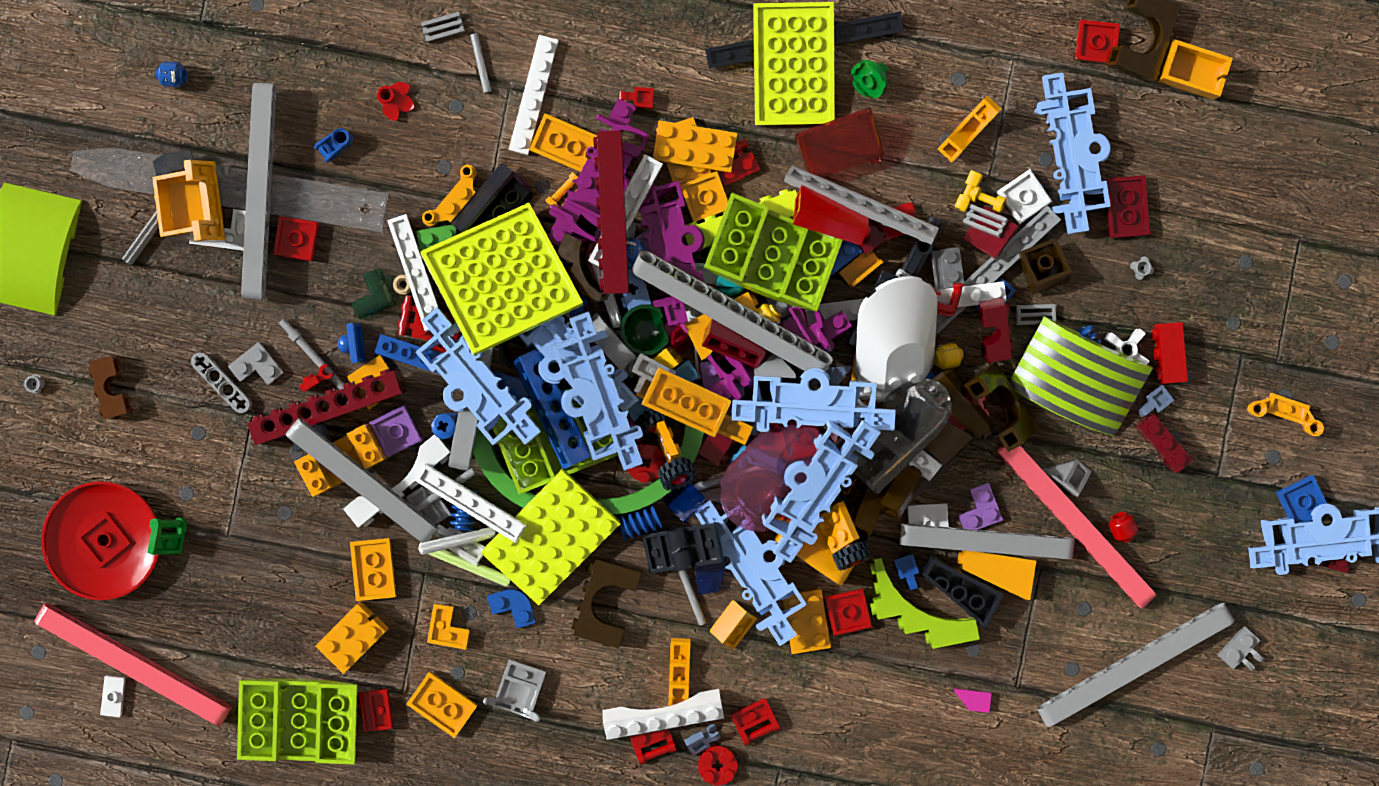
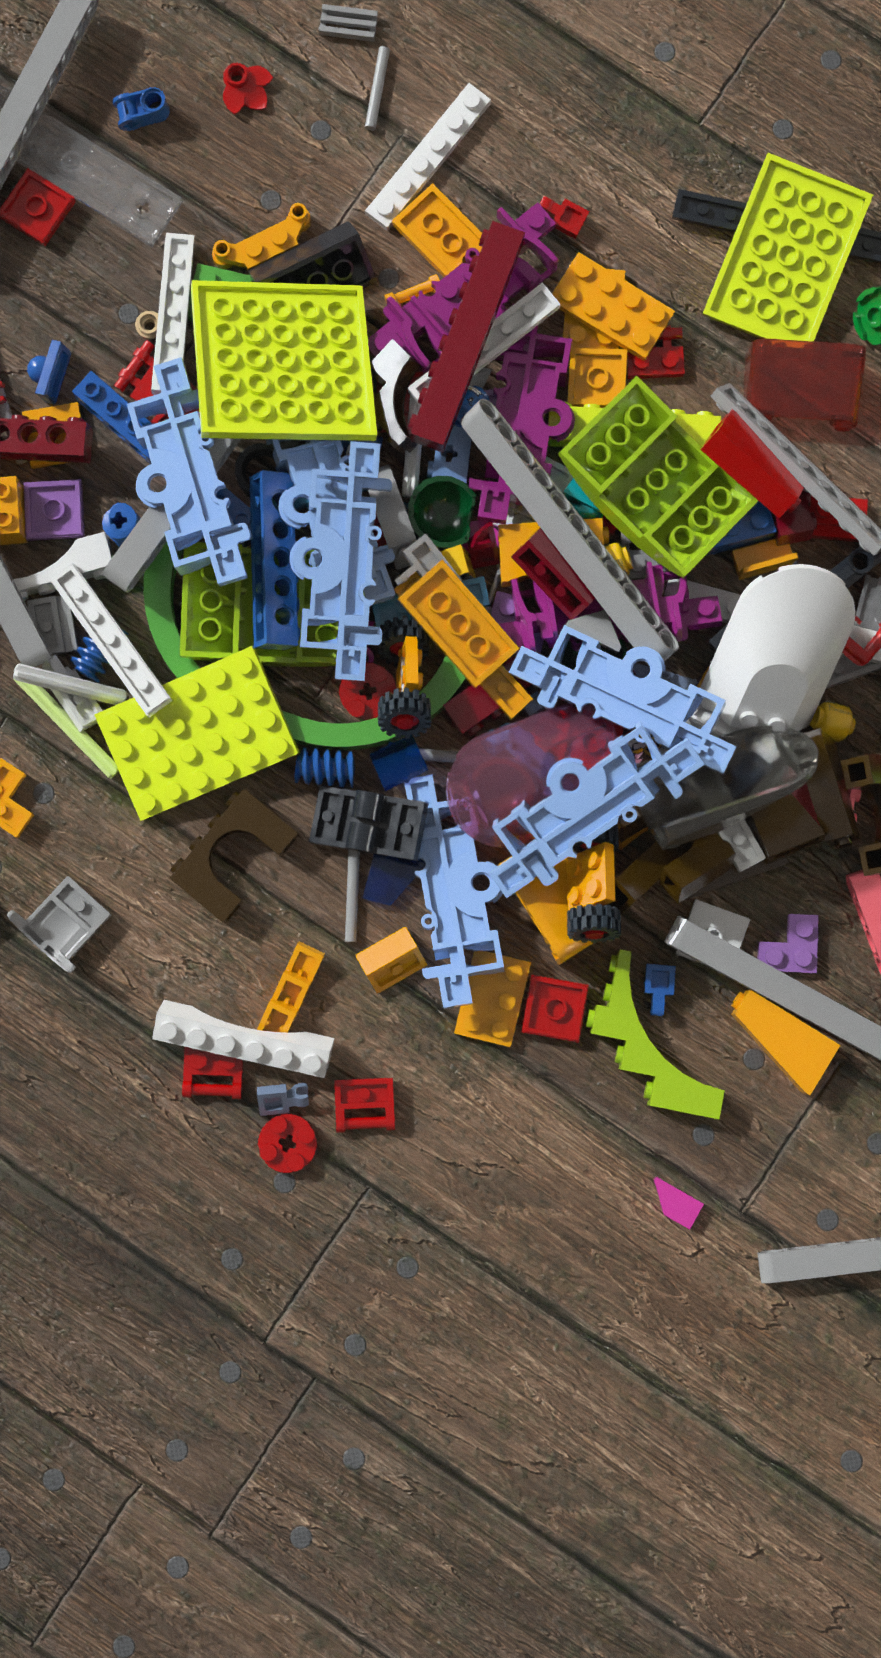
camera: 15 degrees right, 5 degrees down
clear green brick [352,268,397,320] -> none
light grey bar [414,468,476,512] -> none
blue plate [487,589,536,628] -> none
black wedge [922,554,1004,629] -> none

